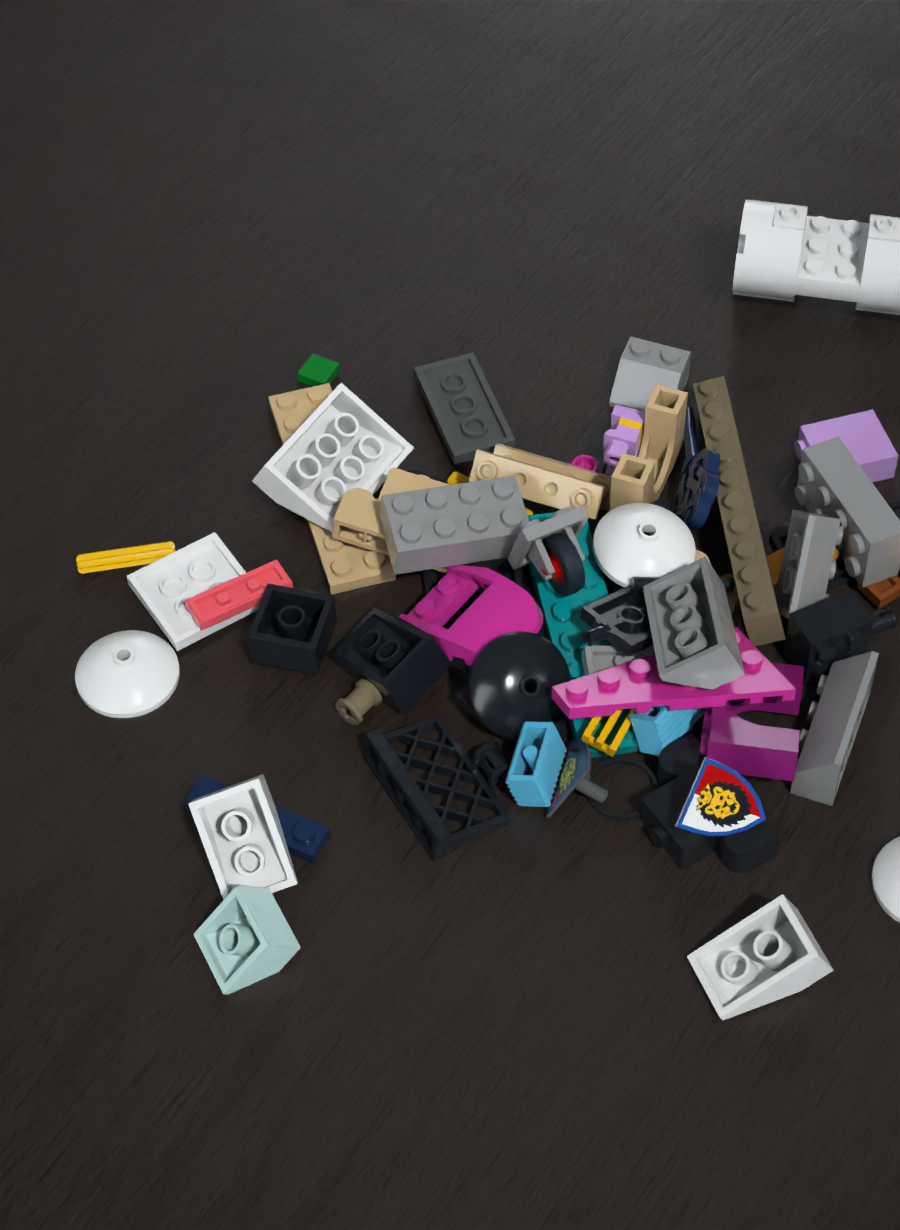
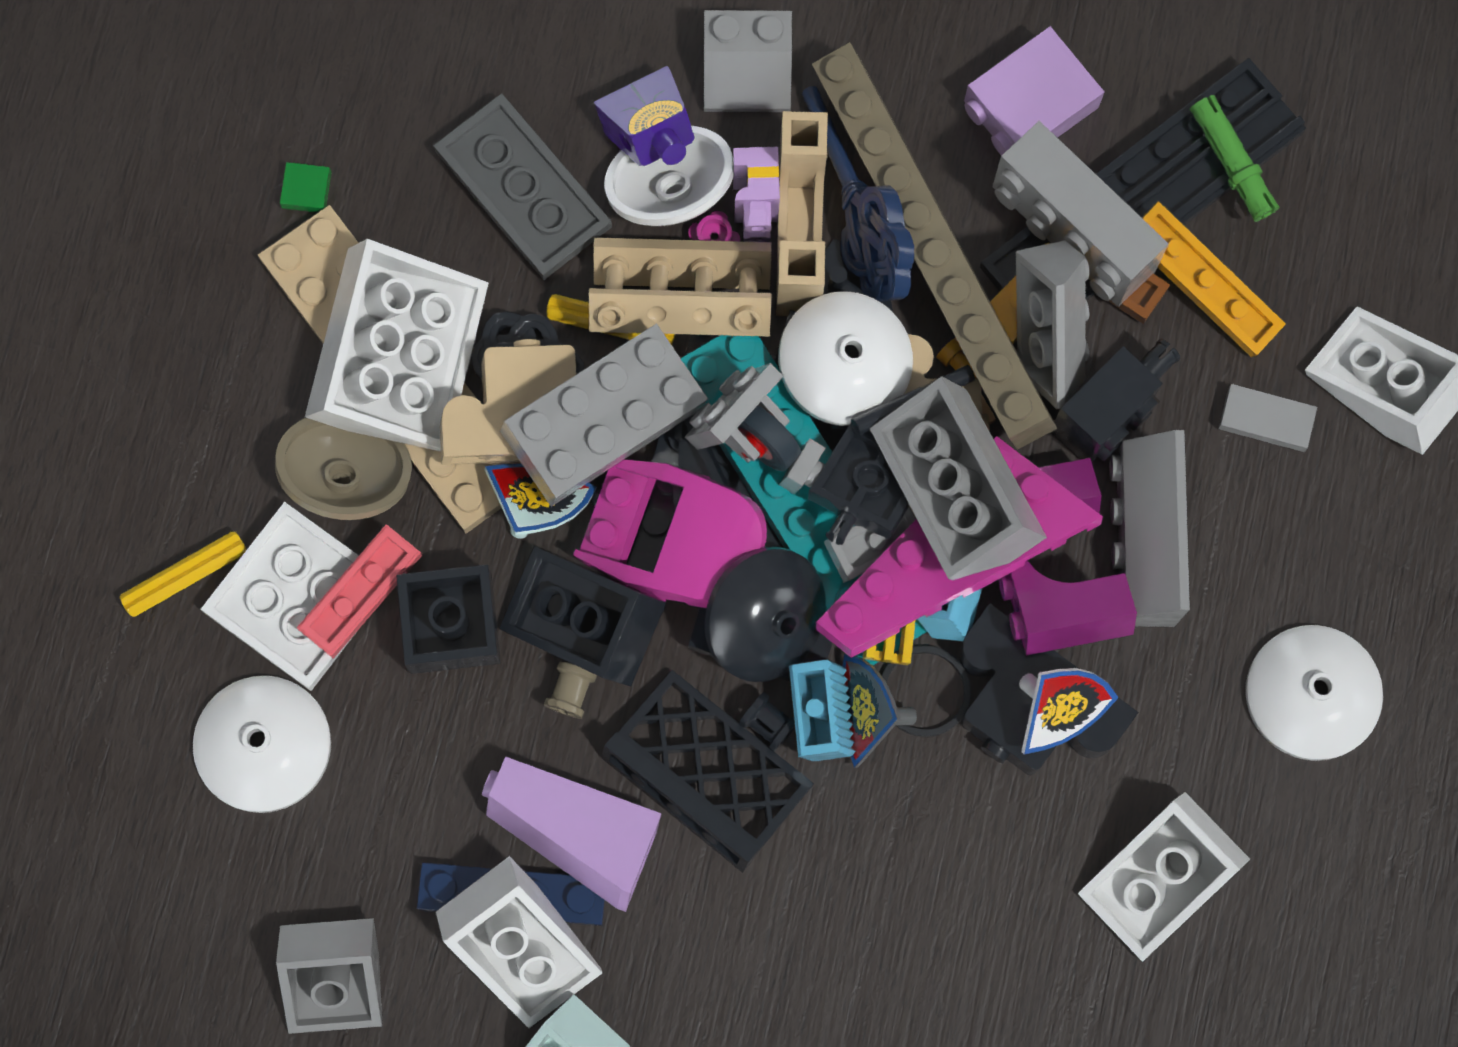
camera: 25 degrees left, 25 degrees up
none -> dark tan dish [275,418,412,520]
none -> light grey slope [276,918,382,1034]
none -> lavender slope [482,757,661,912]
none -> shield [484,463,597,539]
none -> dark purple torso [594,66,695,166]
none -> white dish [604,126,734,226]
none -> light grey plate [779,439,825,494]

